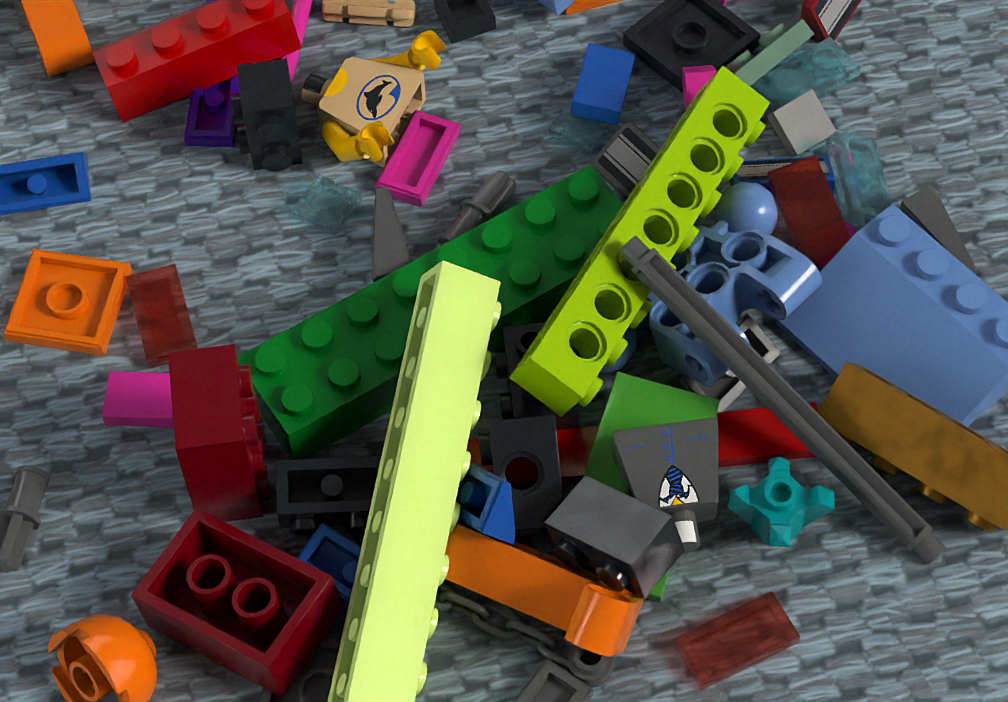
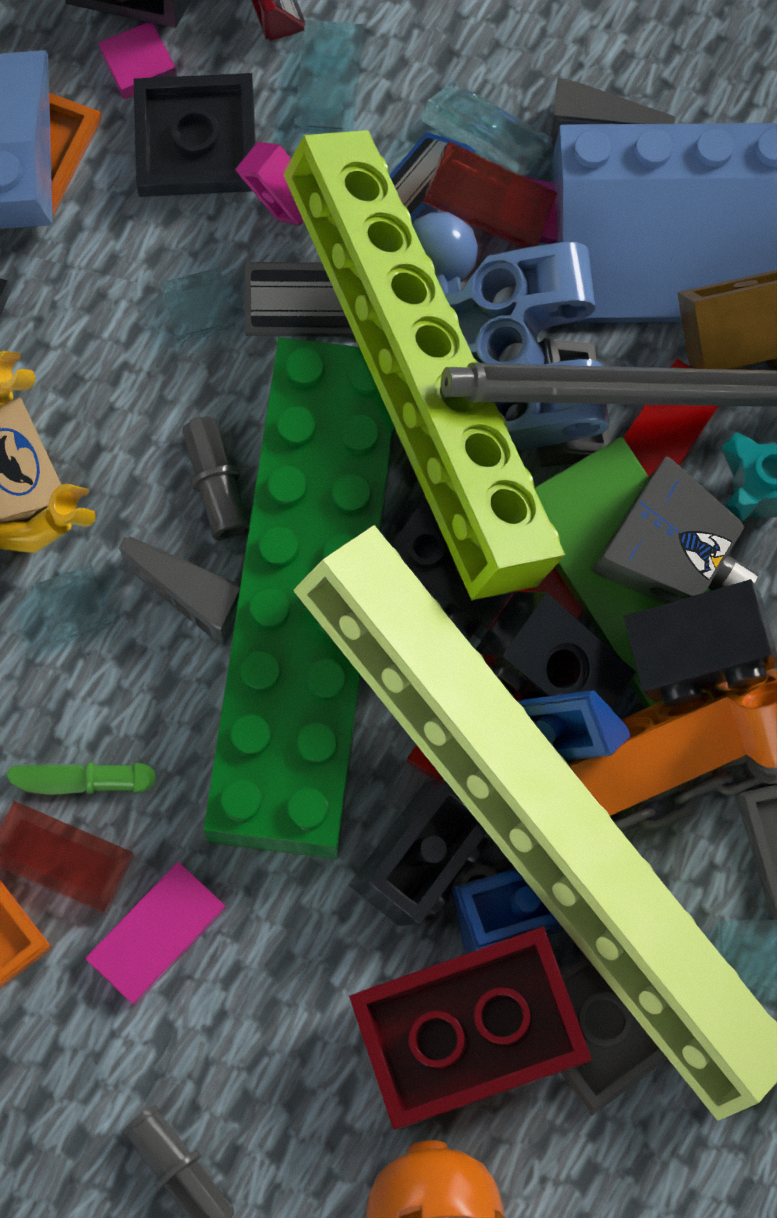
camera: 55 degrees left, 15 degrees up
dark red brick [168,344,271,522] -> none
dark pink tile [375,110,461,207] -> none
blue tile [570,43,636,125] -> none
sand green plate [725,19,814,86] -> none
light grey tile [767,89,837,158] -> none
none -> bright green piece [6,762,156,795]

